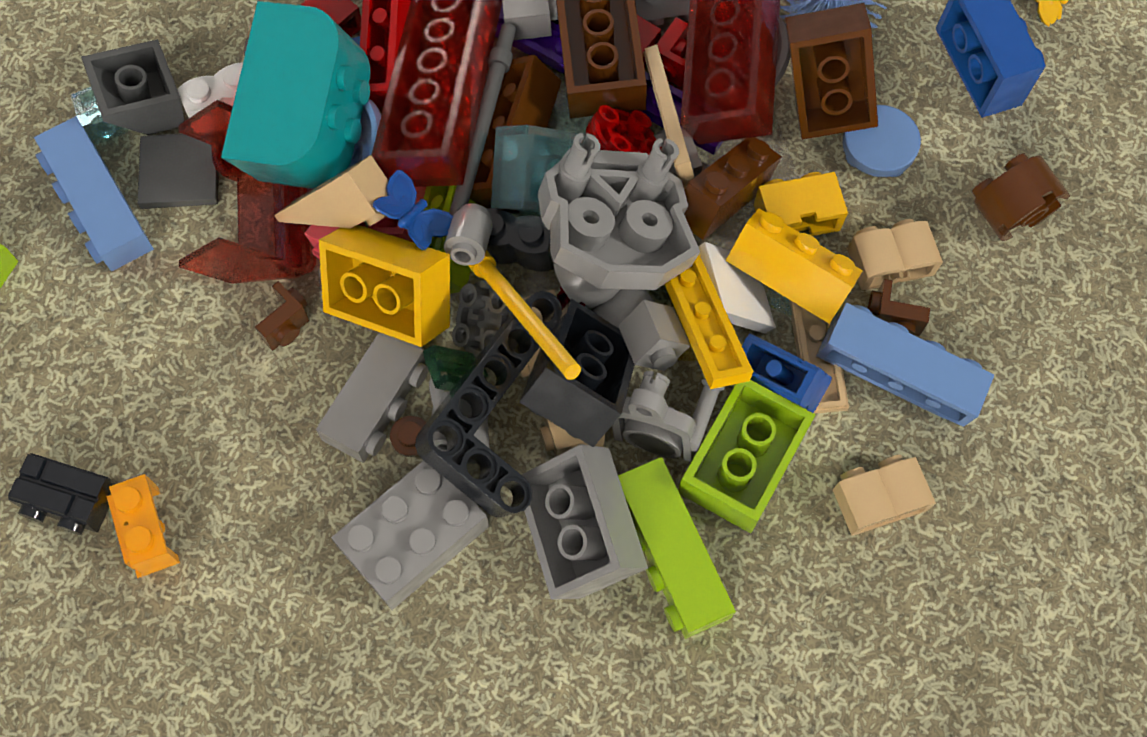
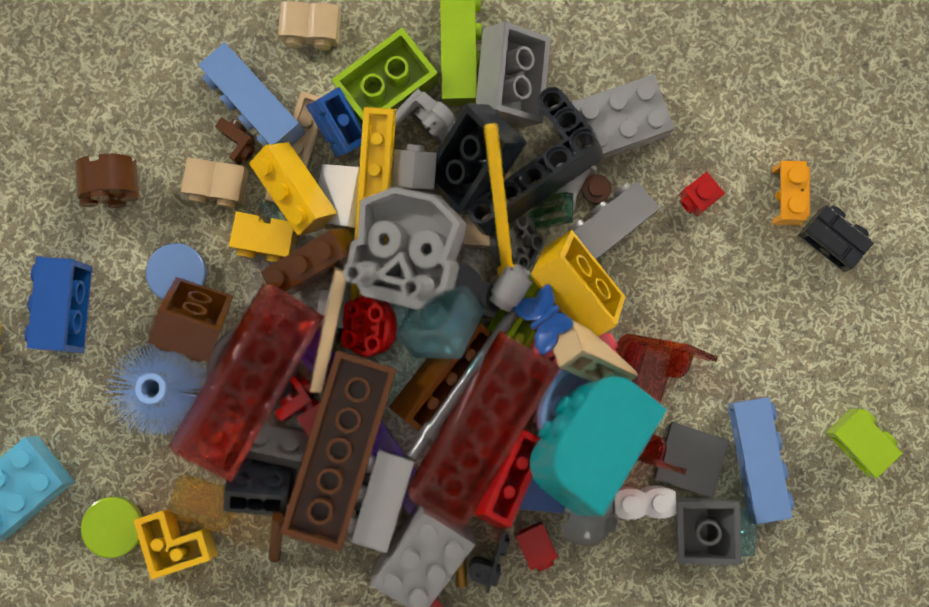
camera: 155 degrees left, 15 degrees up
reddish brown bracket [255,281,309,351] -> none
none -> red bracket [678,171,725,216]

